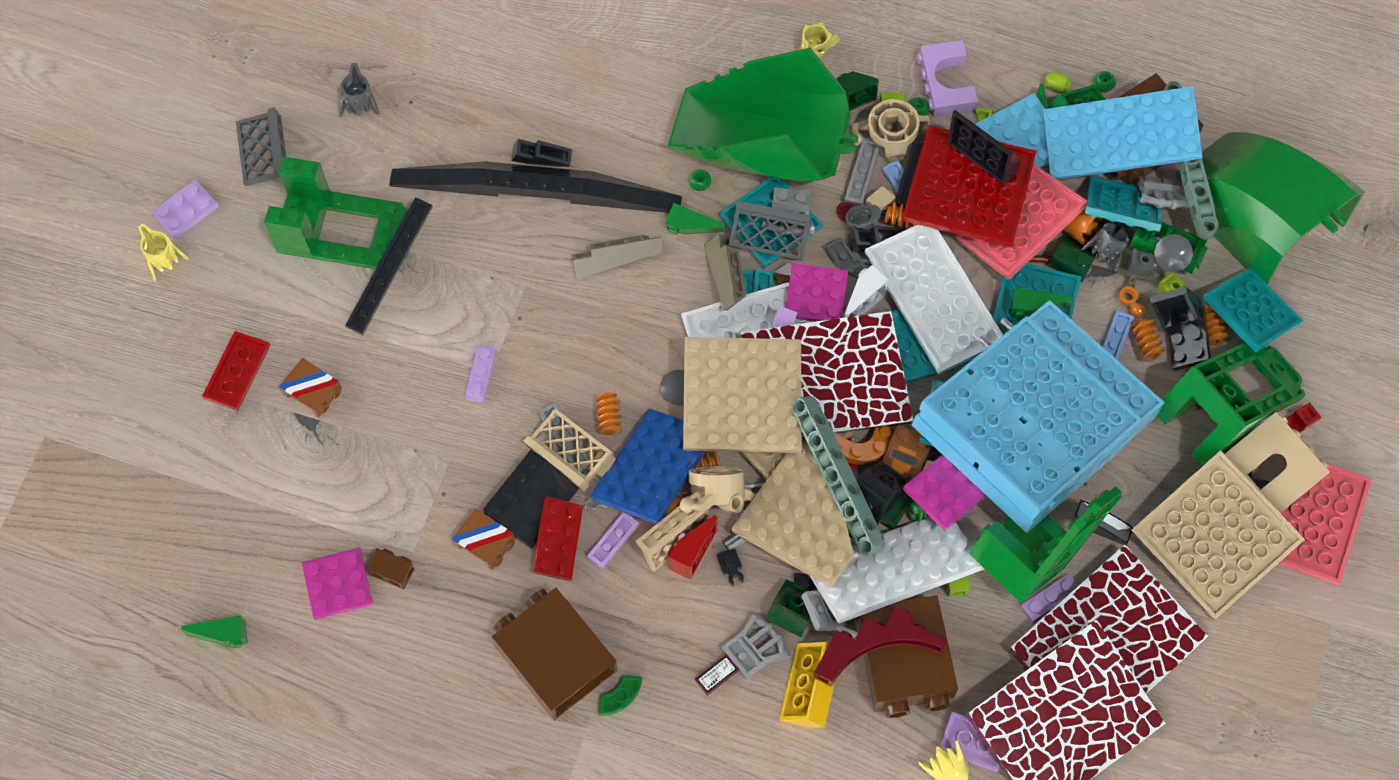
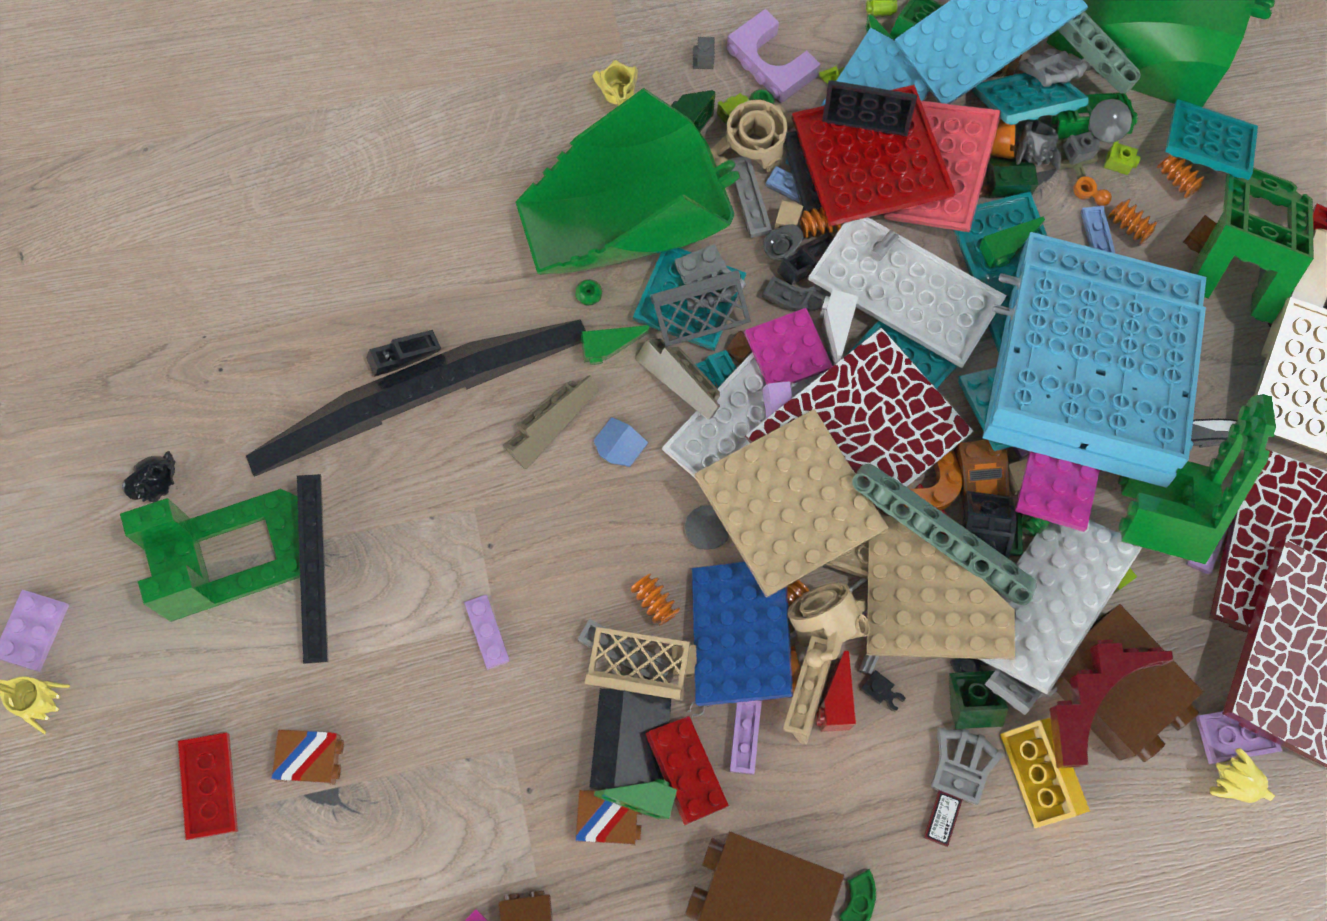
camera: 35 degrees left, 5 degrees up
dark grey fence [236,107,287,186] -> none
dark grey piece [340,63,379,117] -> none
dark red tile [836,202,854,221] -> none
black bracket [1150,286,1211,370] -> none
none -> black hair [122,451,176,502]
none -> medium blue slope [594,417,648,467]
none -> green slope [594,779,677,820]
none -> dark grey brick [693,37,715,69]
none -> light grey piece [870,230,899,261]

